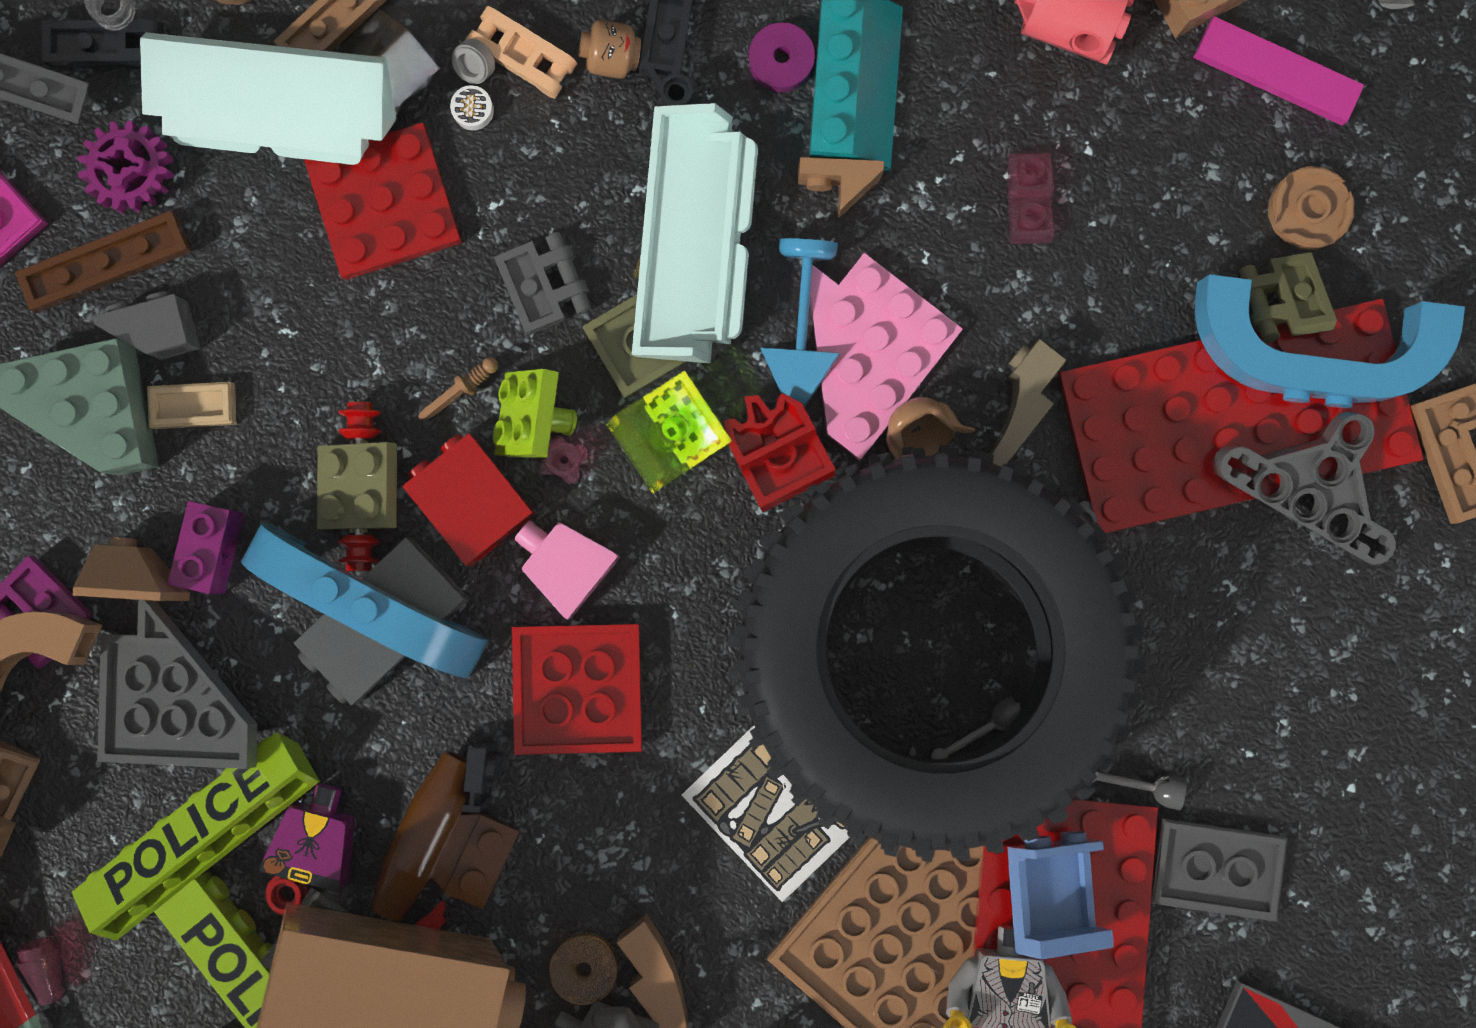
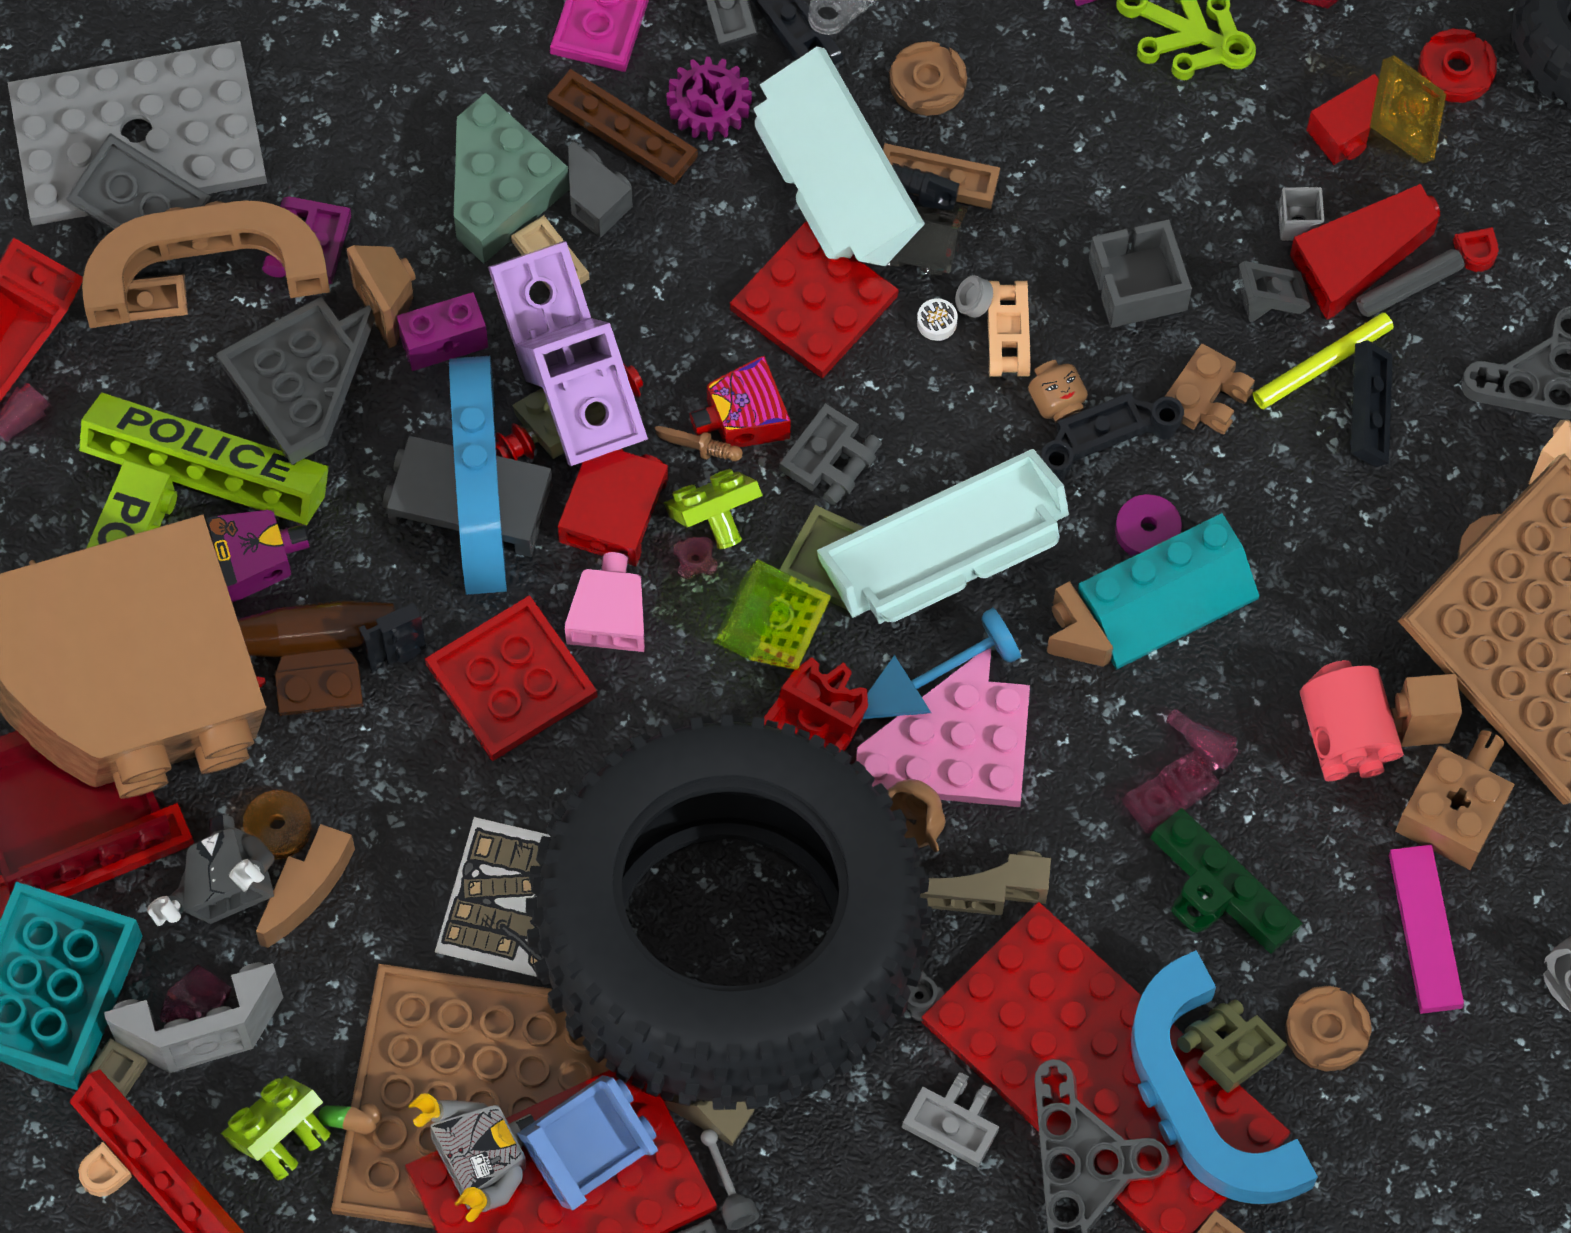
camera: 60 degrees right, 20 degrees down
none -> lavender bracket [488,241,648,466]
none -> torso [689,356,791,447]
none -> black hinge [892,163,959,210]
none -> light grey hinge [902,1072,999,1168]
none -> dark green plate [1150,808,1303,954]
none -> clear pink cone [1166,709,1238,771]

